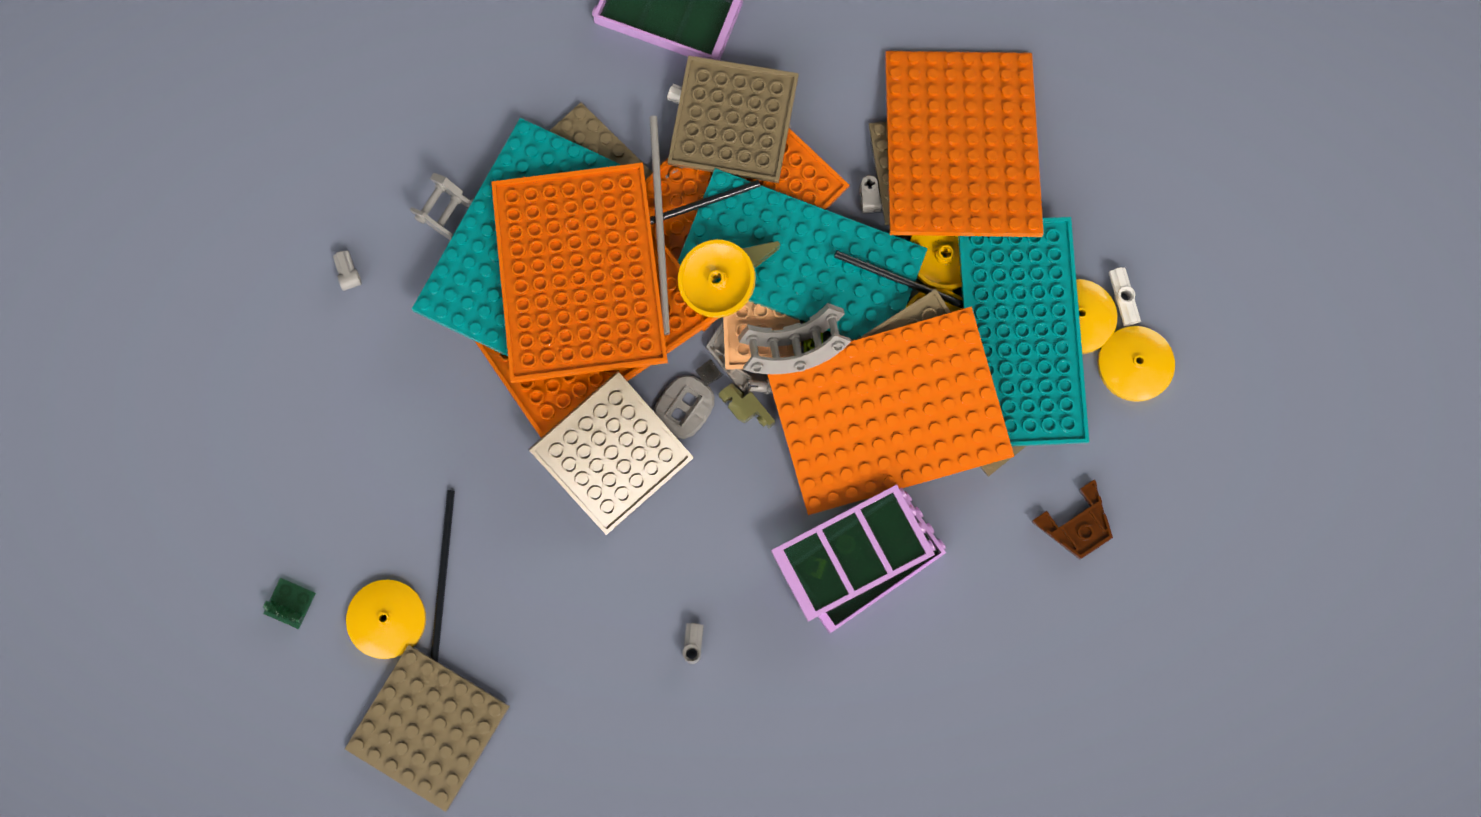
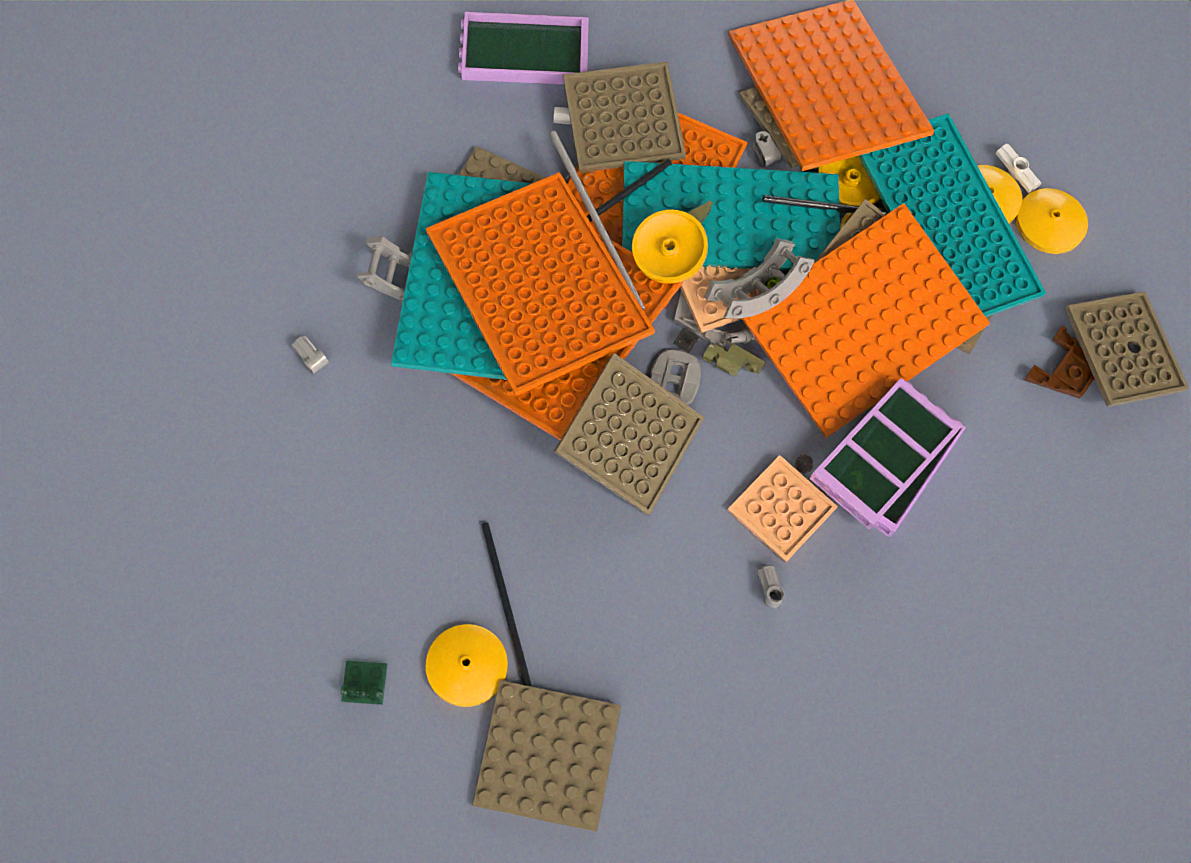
camera: 25 degrees left, 10 degrees down
none -> light nougat plate [728,455,838,563]
none -> clear smoke plate [795,454,813,473]
none -> dark tan plate [1065,291,1189,407]

